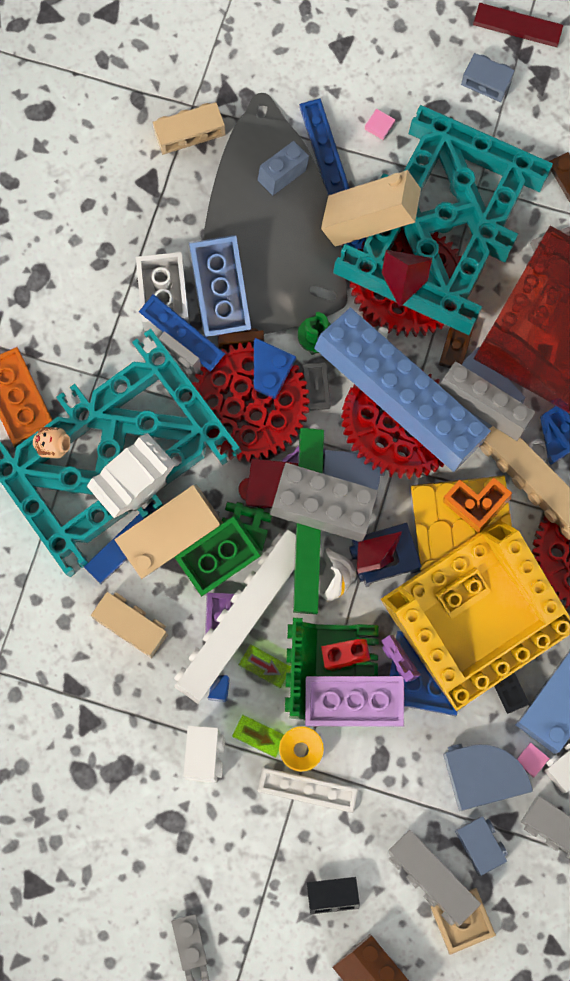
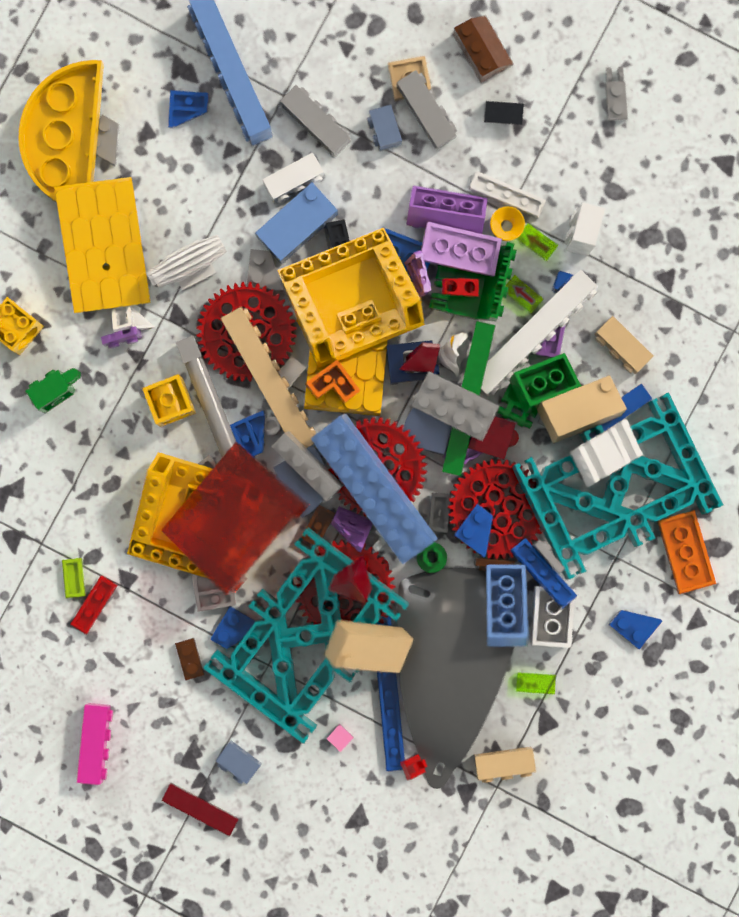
camera: 170 degrees left, 10 degrees up
light nougat head [33,427,70,458] -> none
sand blue brick [258,141,309,196] -> none
sand blue brick [443,744,533,811] -> none
bright pink tile [517,743,550,778] -> none
none -> blue wing [211,606,256,649]
none -> white tile [278,356,307,390]
none -> medium lavender wing [331,506,373,552]
none -> red tile [400,754,427,780]
none -> medium lavender slope [406,186,487,234]
none -> clear neon green tile [516,672,556,695]
none -> blue wing [609,610,662,649]

